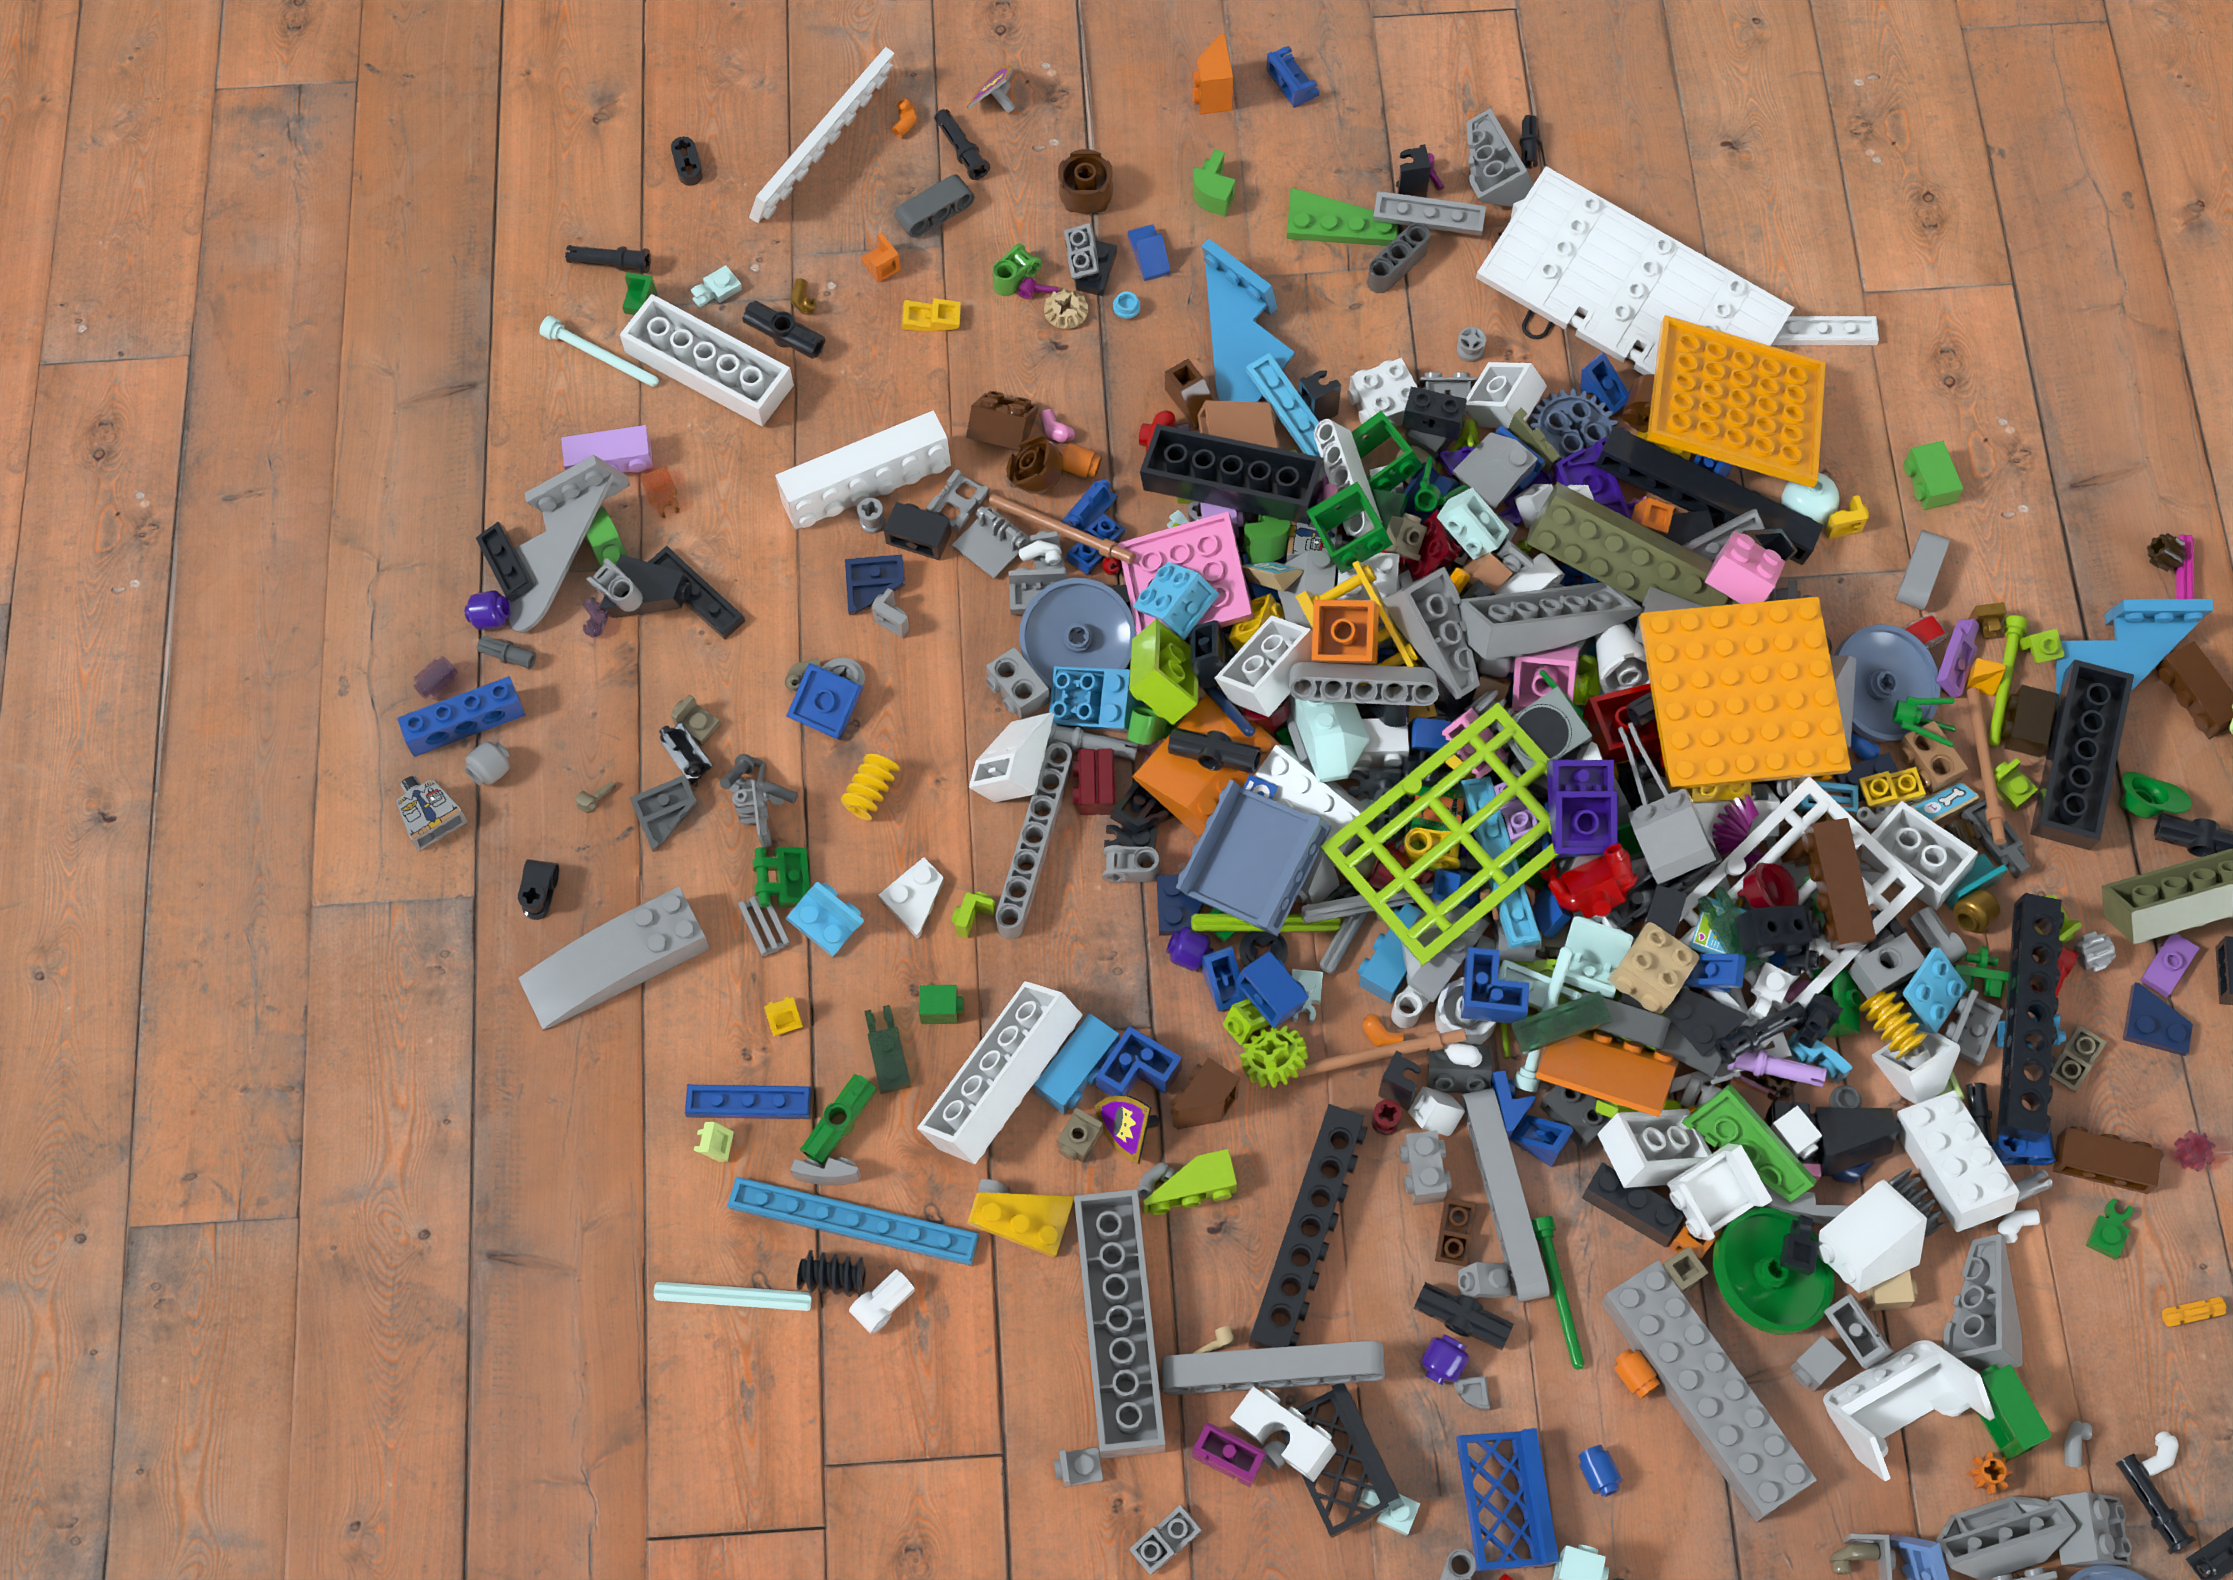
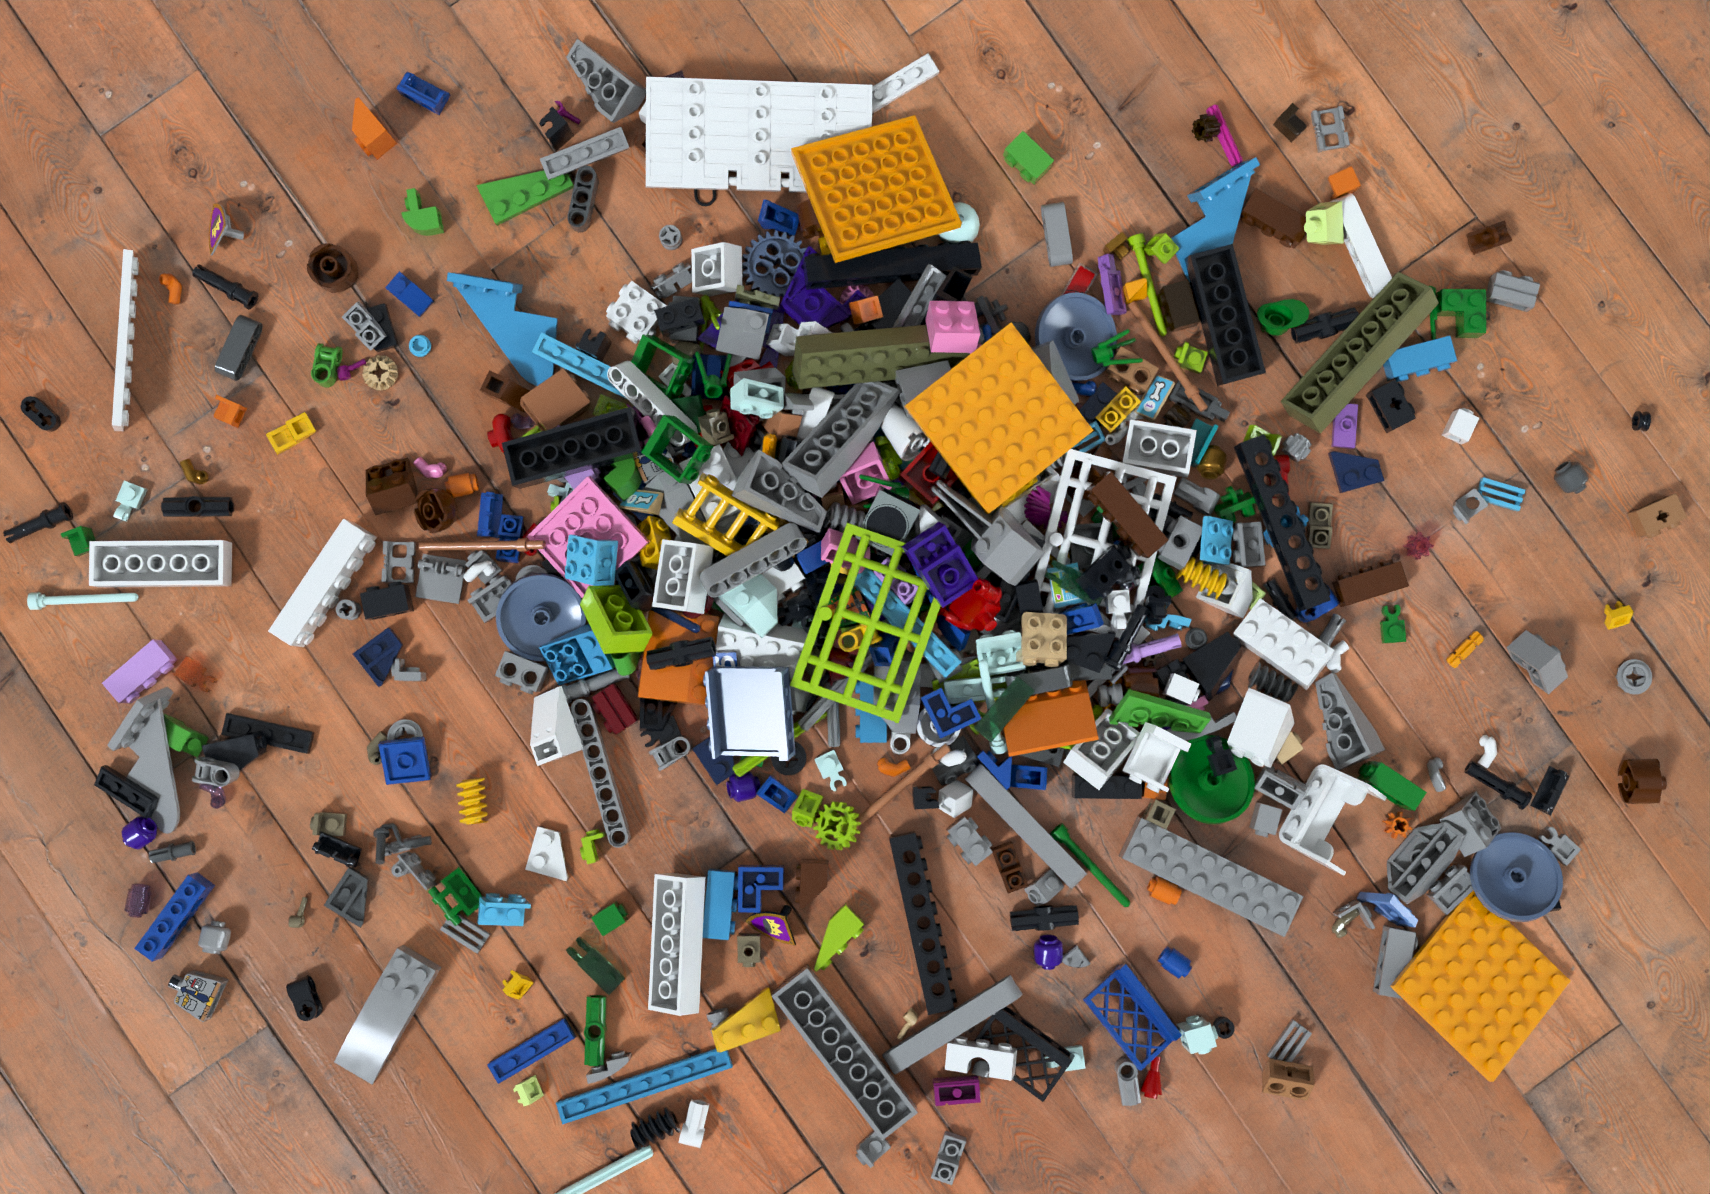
camera: 35 degrees left, 20 degrees up
light grey arm [1137,1162,1175,1199] -> none
blue brick [1235,951,1309,1029] -> none
orange brick [1312,600,1379,665] -> none
dark red bush [1371,1099,1402,1136] -> none
black axle [1519,115,1541,169] -> none
dark red piece [1737,862,1799,908] -> none
yellow bracket [1825,495,1869,539] -> none

